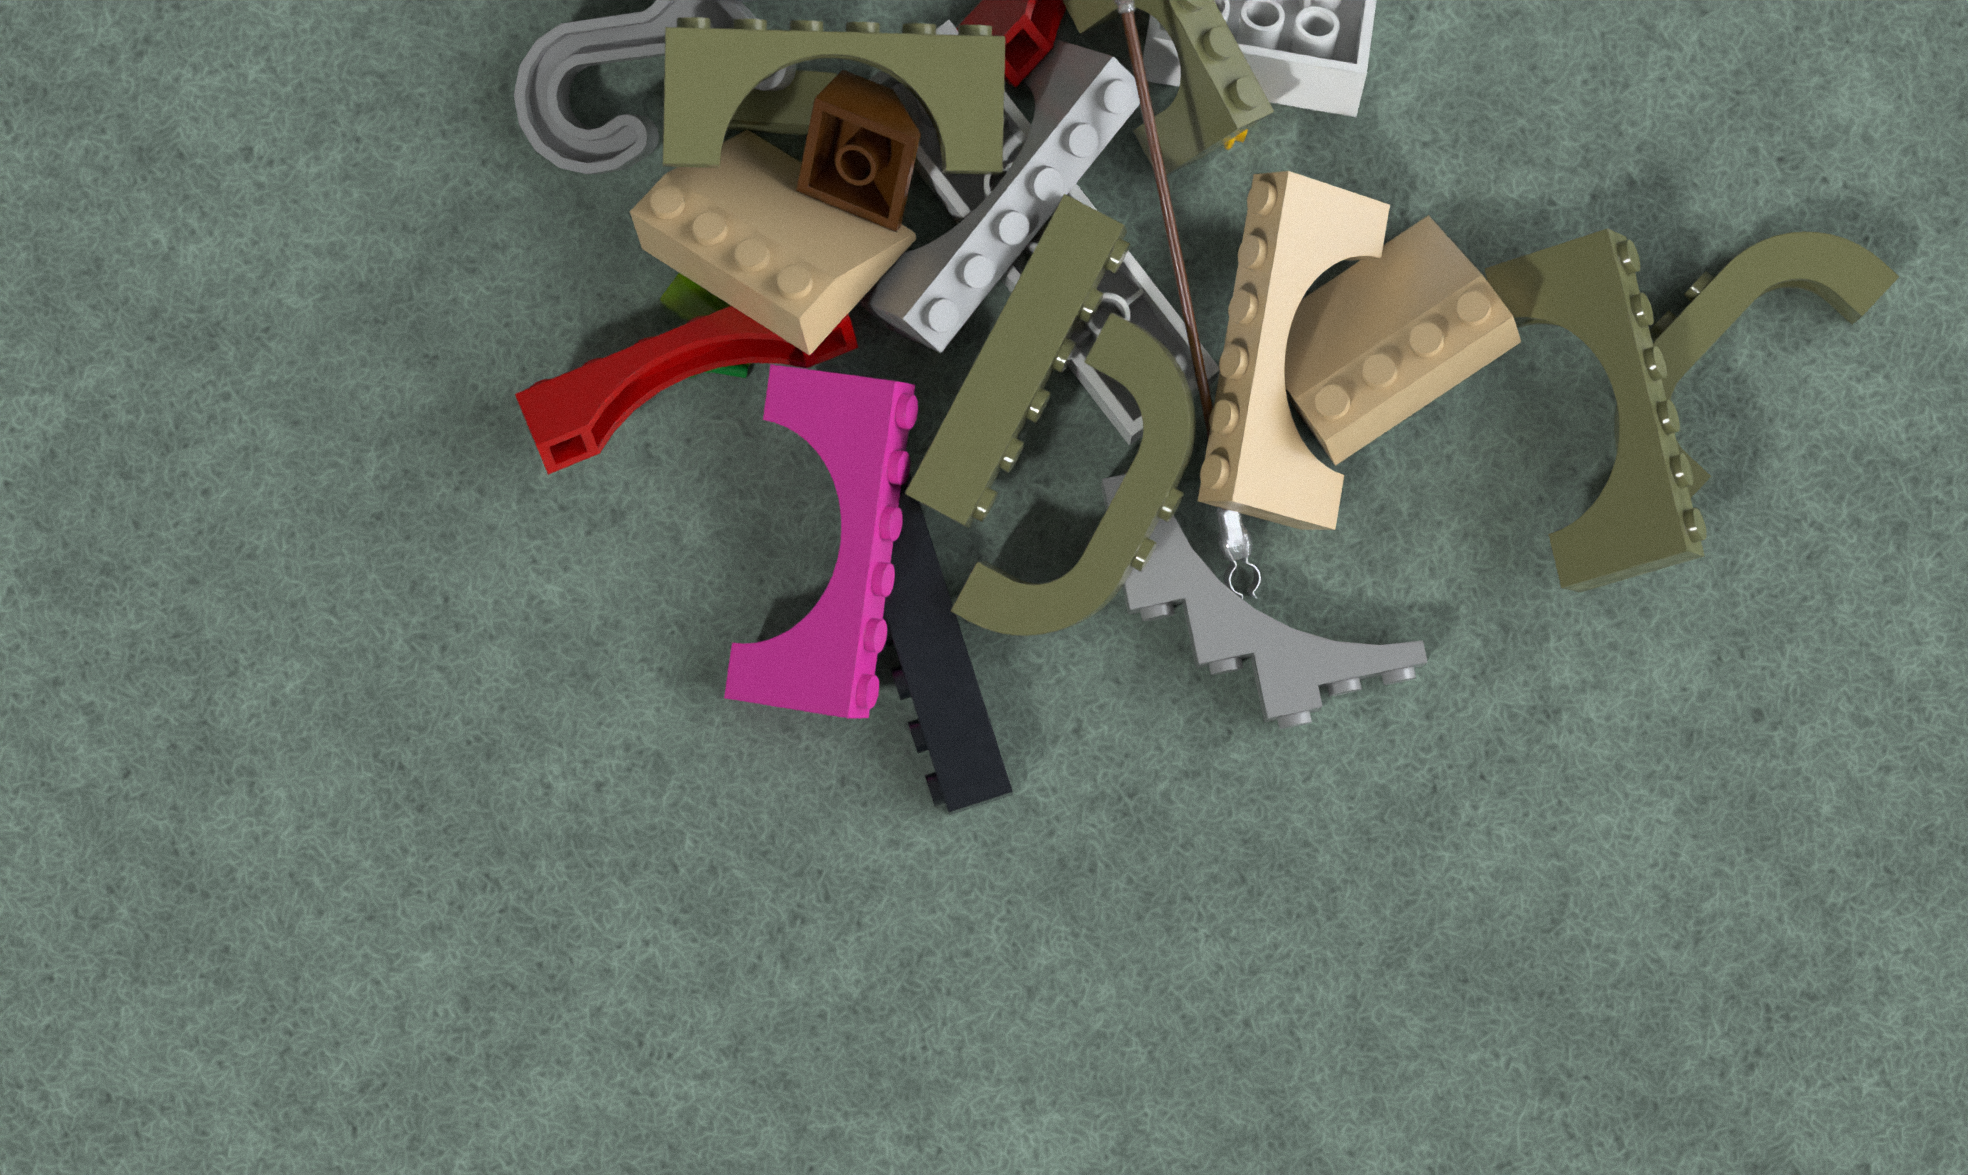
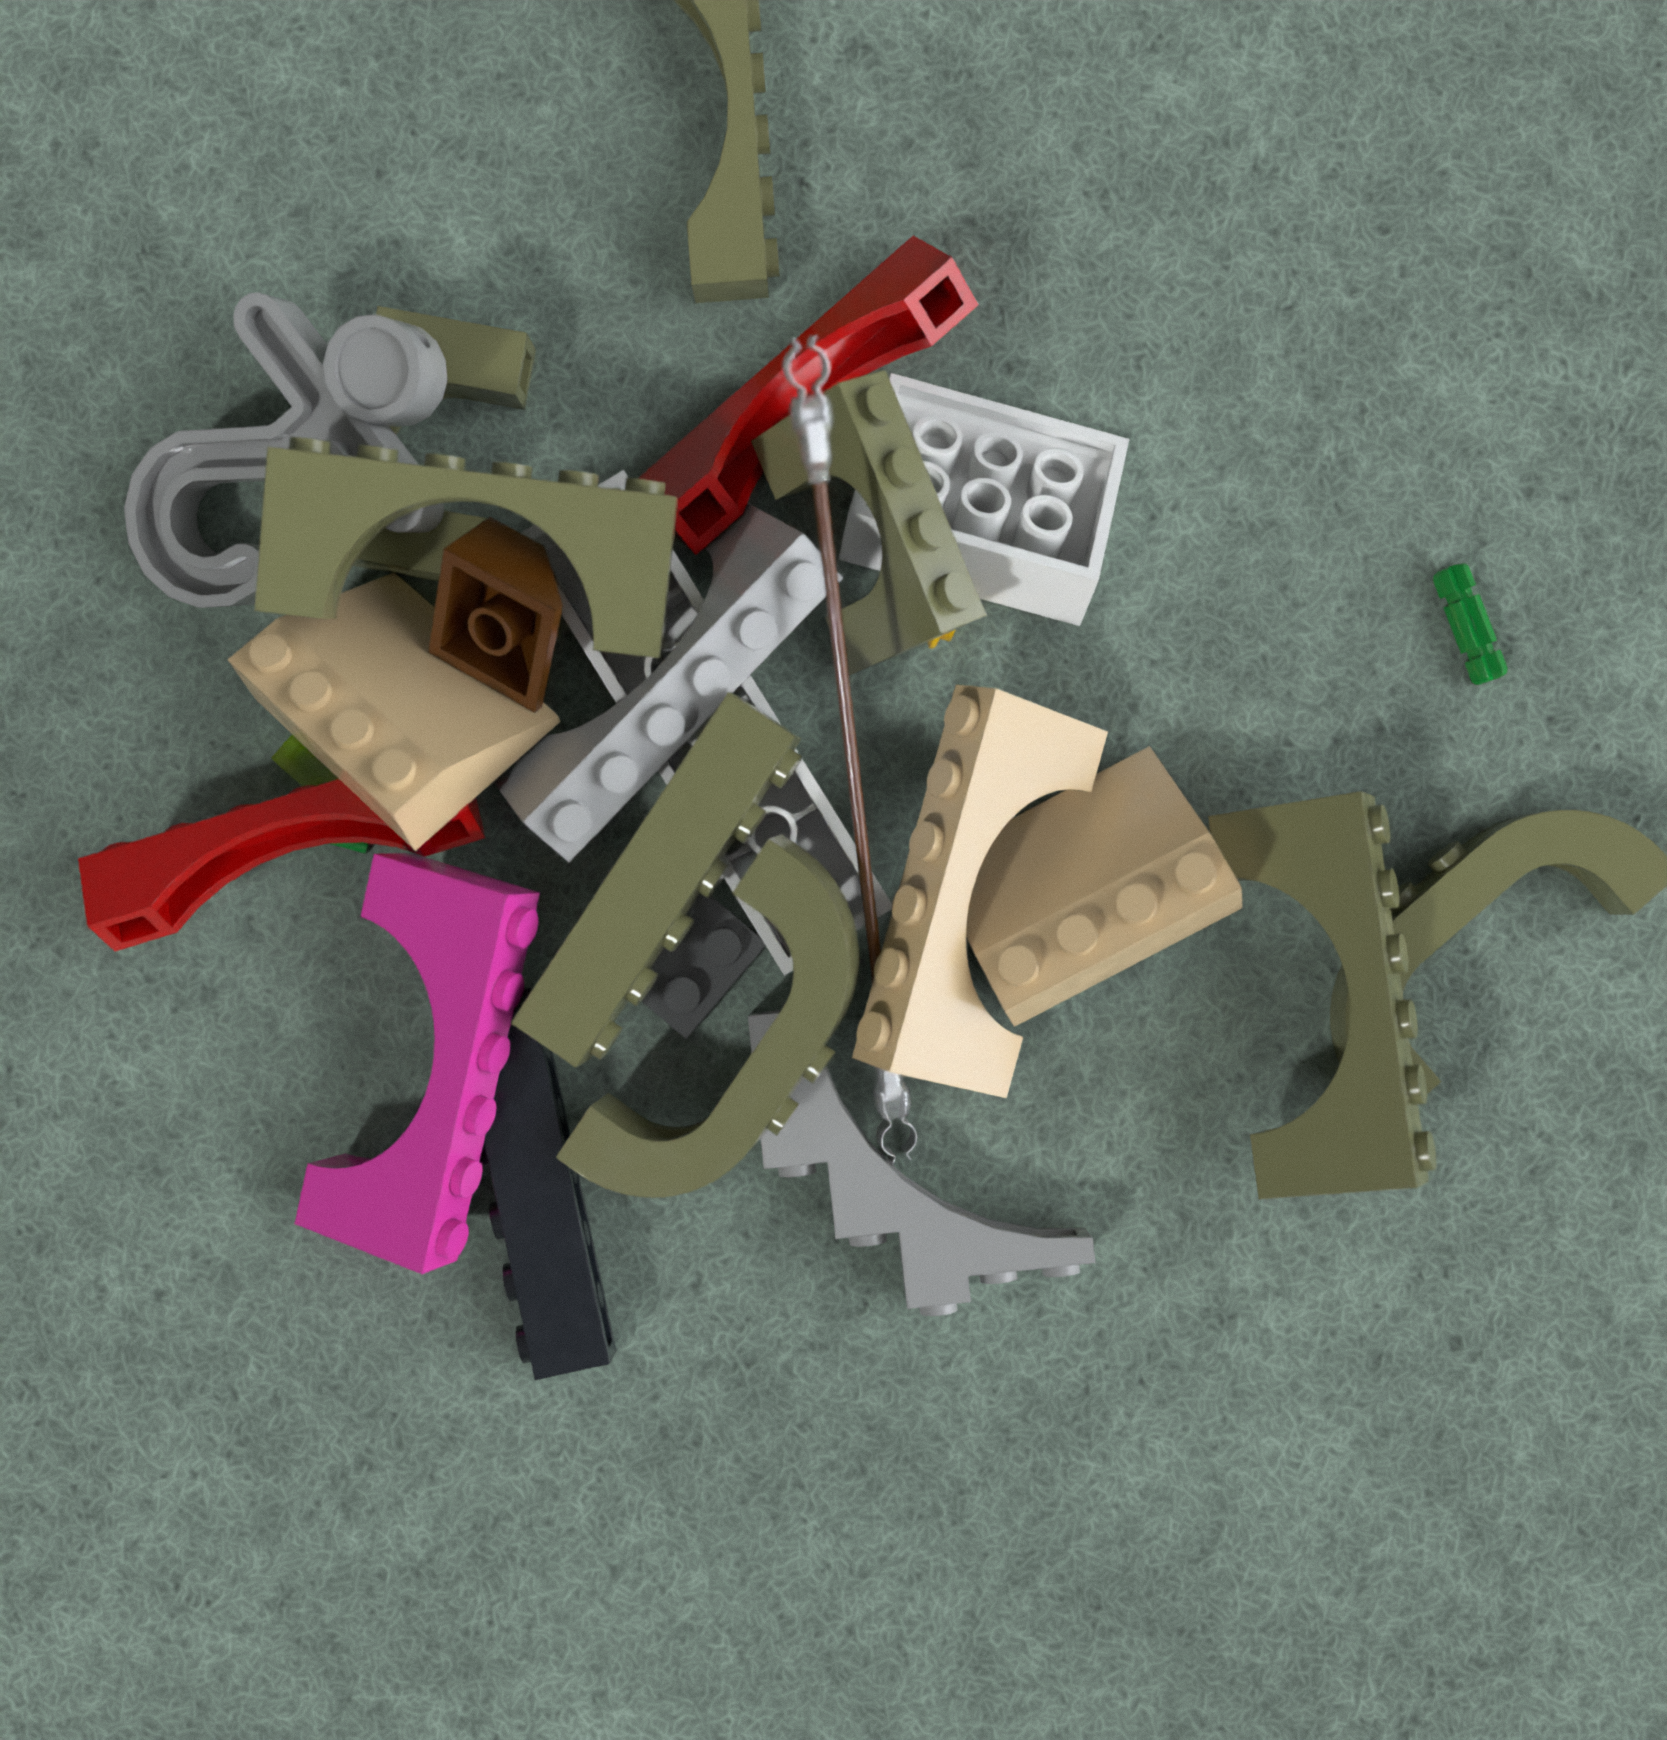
camera: 10 degrees right, 5 degrees up
none -> dark grey plate [642,893,766,1039]
none -> green axle [1433,563,1508,685]

